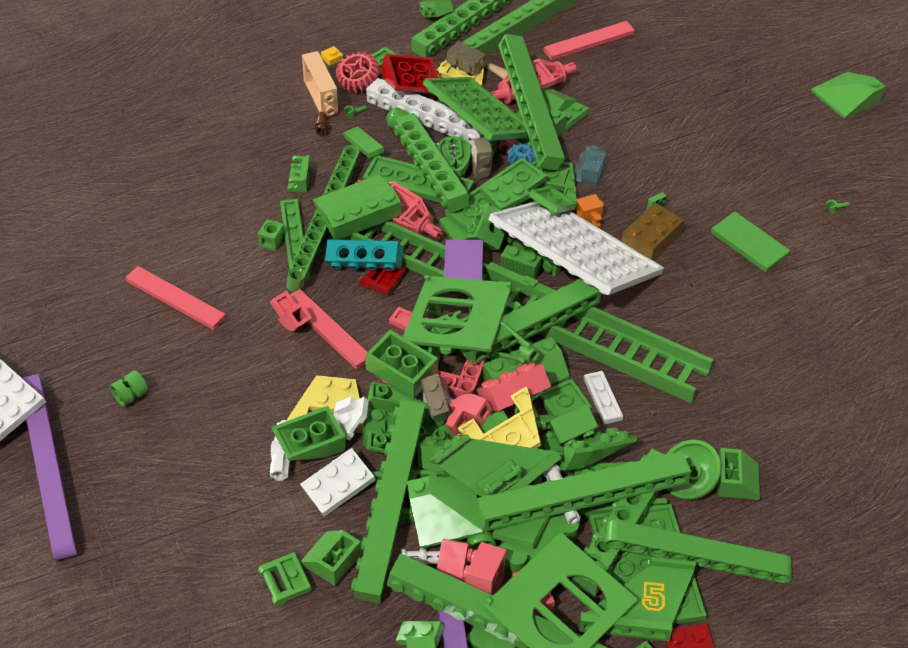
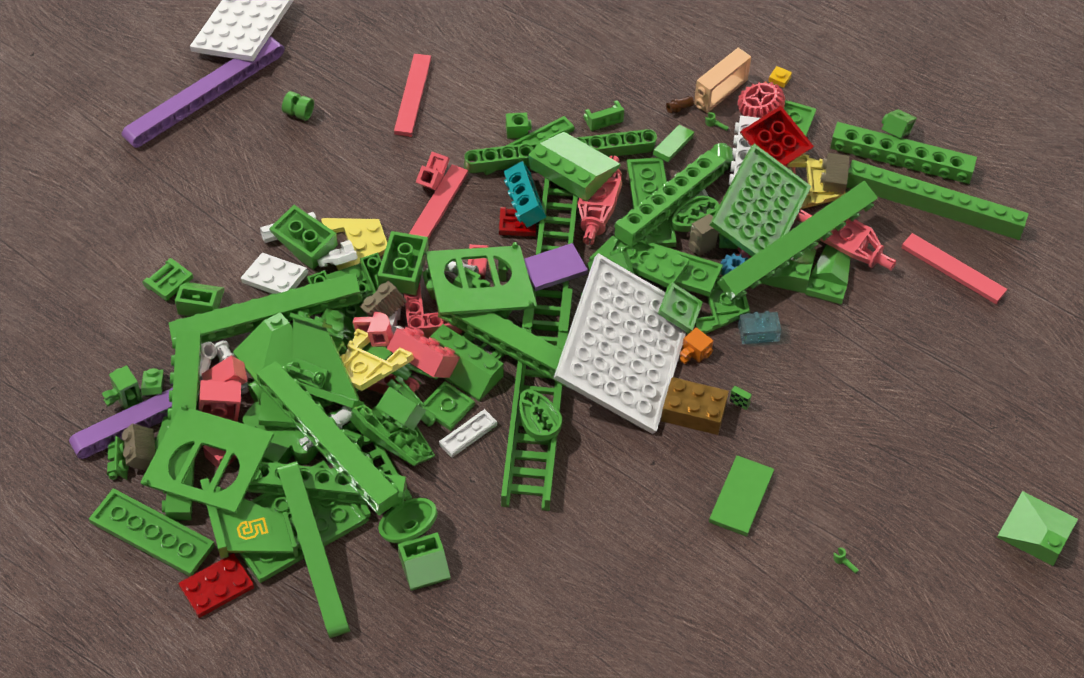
camera: 65 degrees right, 5 degrees up
bright green plant [495,321,539,364] -> none
none -> bright green piece [519,389,562,441]

